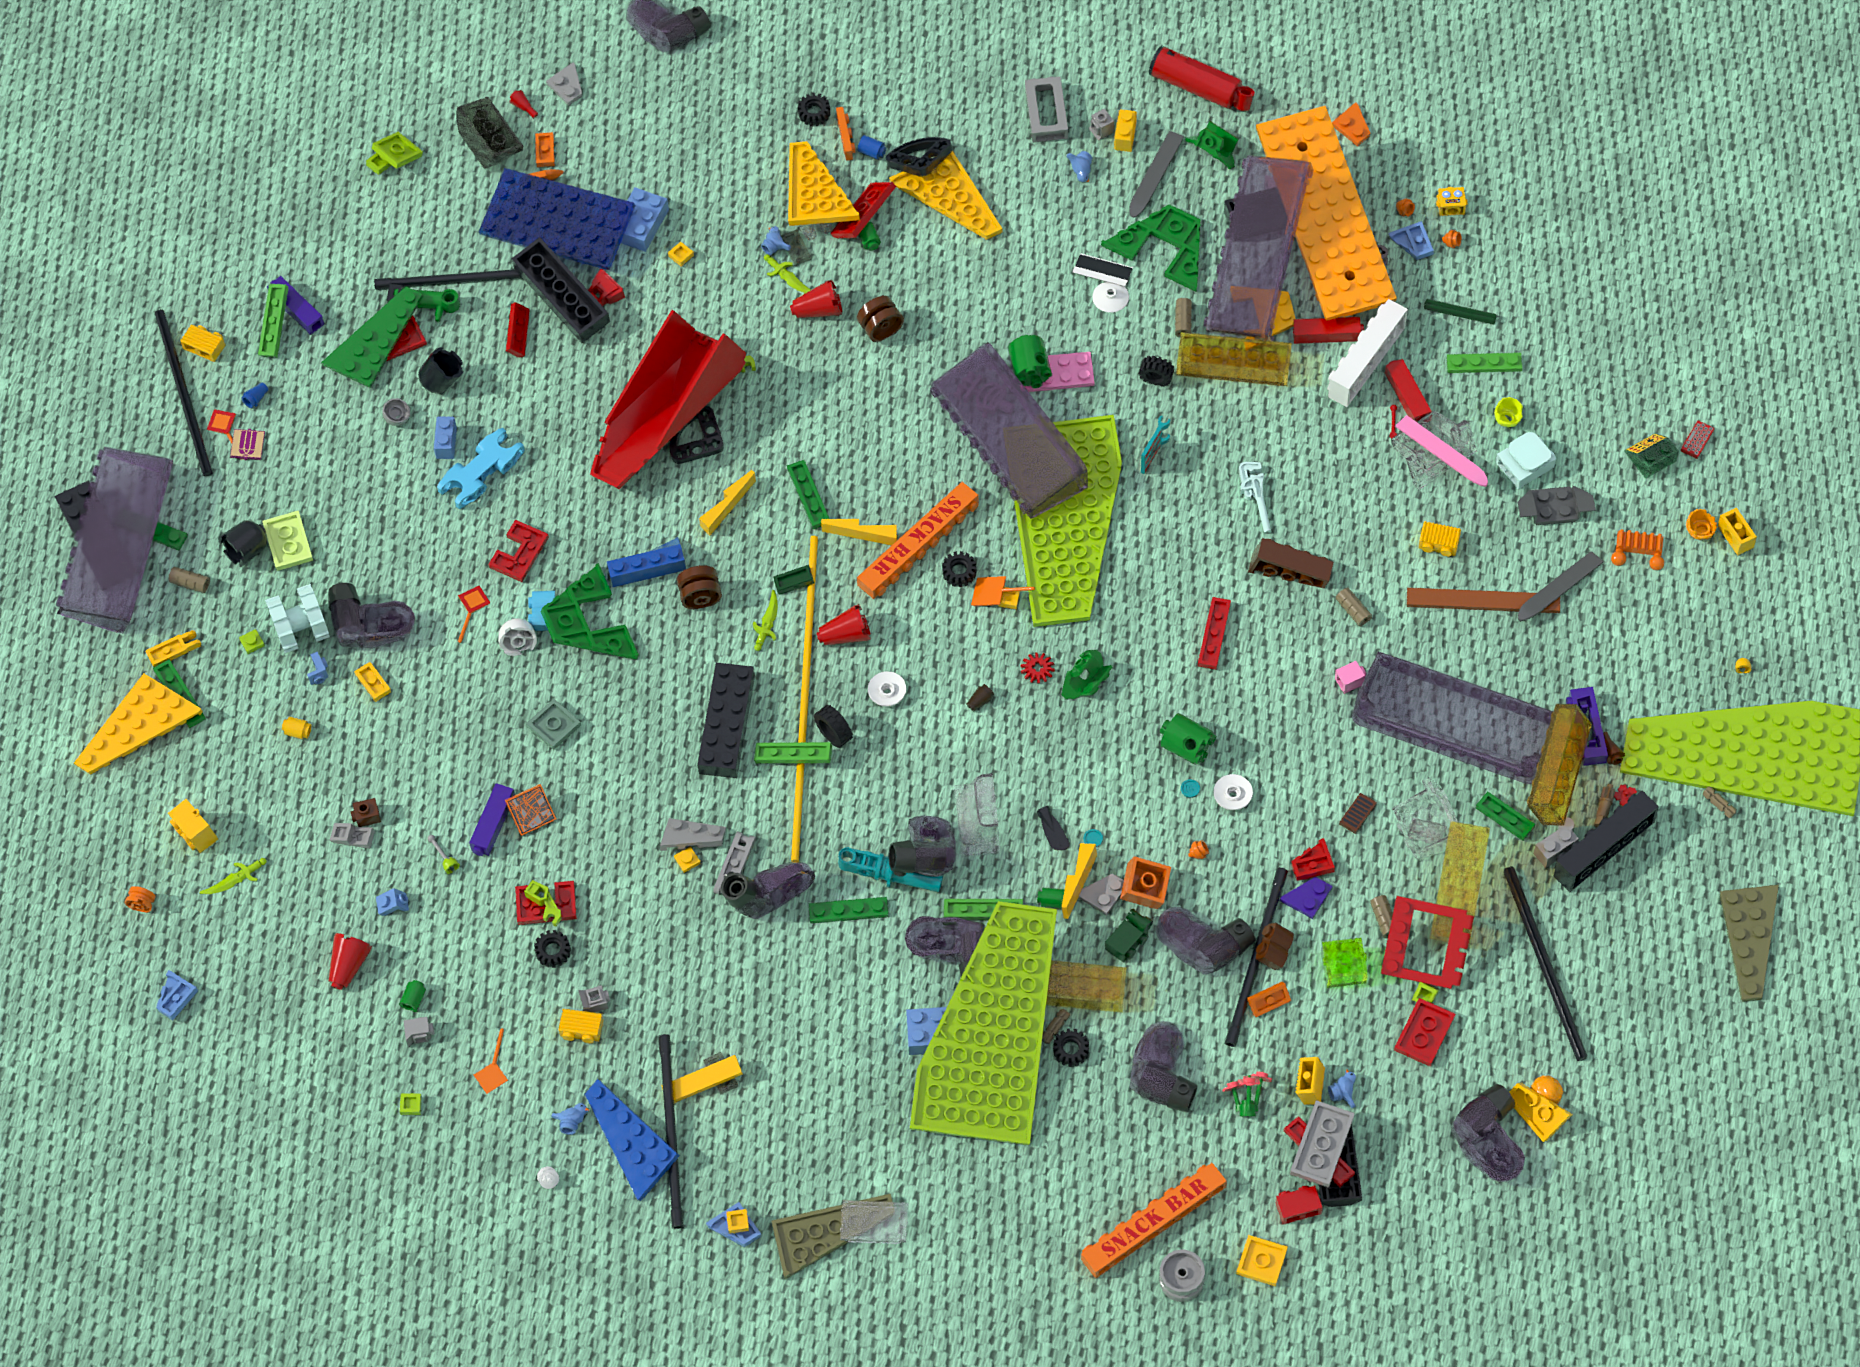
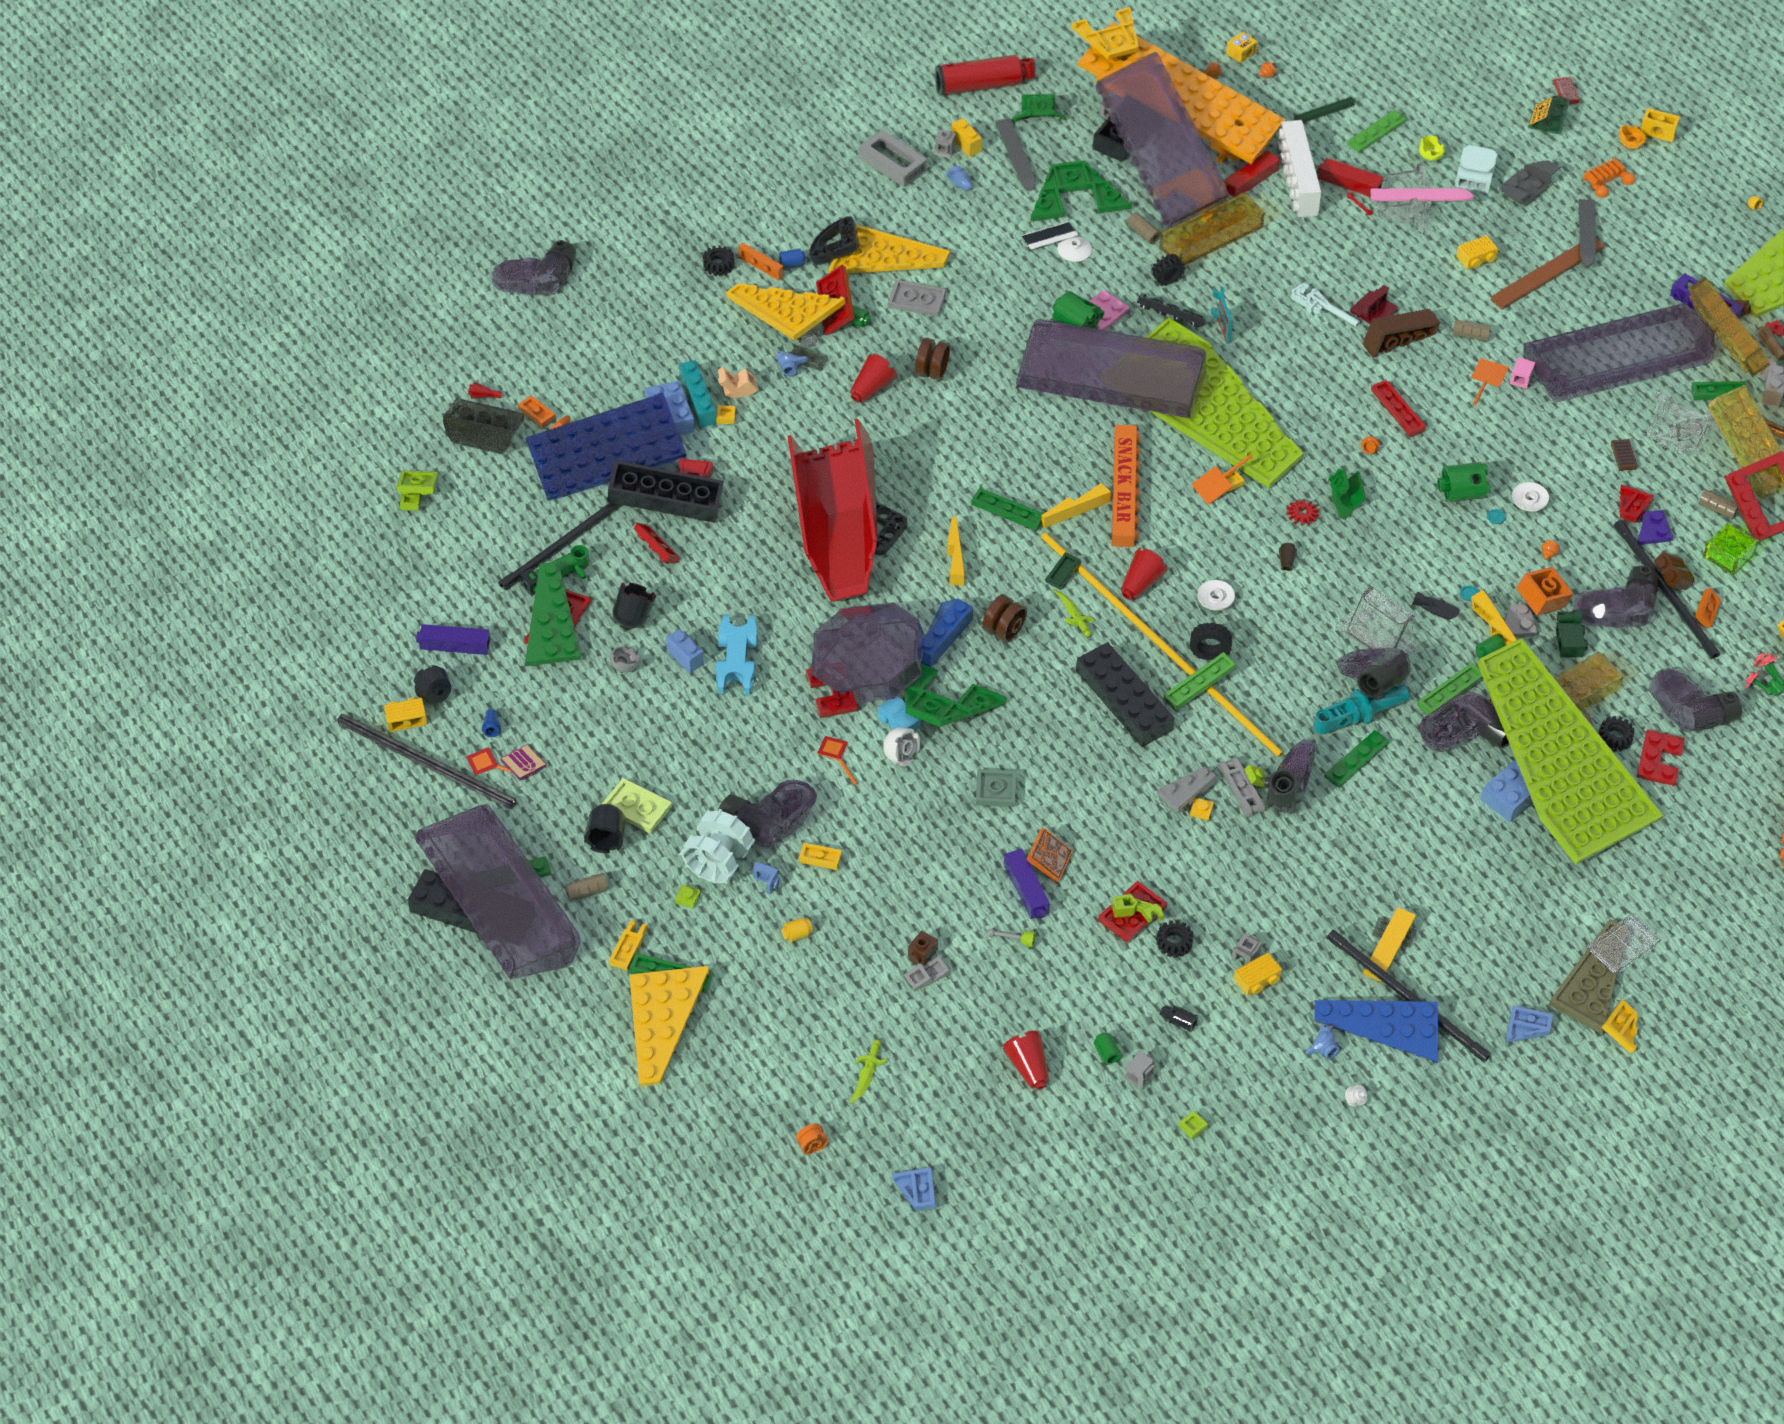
camera: 45 degrees left, 10 degrees down
yellow brick [168,799,219,853] -> none
bright green plate [258,284,289,357] -> none
medium blue bracket [376,888,409,916] -> none
orange piece [474,1028,508,1094] -> none
light grey wing [546,63,582,106] -> none
yellow plate [726,1209,749,1234] -> none
lime piece [764,254,811,293] -> none
black tyre [942,551,977,587] -> none
medium blue wing [1389,221,1434,260] -> none
none -> black cone [413,665,451,703]
none -> teal brick [679,360,716,428]
none -> light nougat brick [718,367,758,398]
none -> clear purple windscreen [811,602,924,702]
none -> light grey tile [888,280,947,317]
none -> yellow wing [1071,7,1139,60]
none -> black wing [1137,292,1207,327]
none -> black hinge [1160,1005,1198,1032]
none -> lime plate [1244,764,1266,788]
none -> dark red bracket [1350,285,1398,324]
none -> orange plate [1361,436,1380,454]
none -> orange piece [1471,358,1509,406]
none -> yellow wing [1601,999,1638,1053]
none -> red plate [1637,730,1685,786]

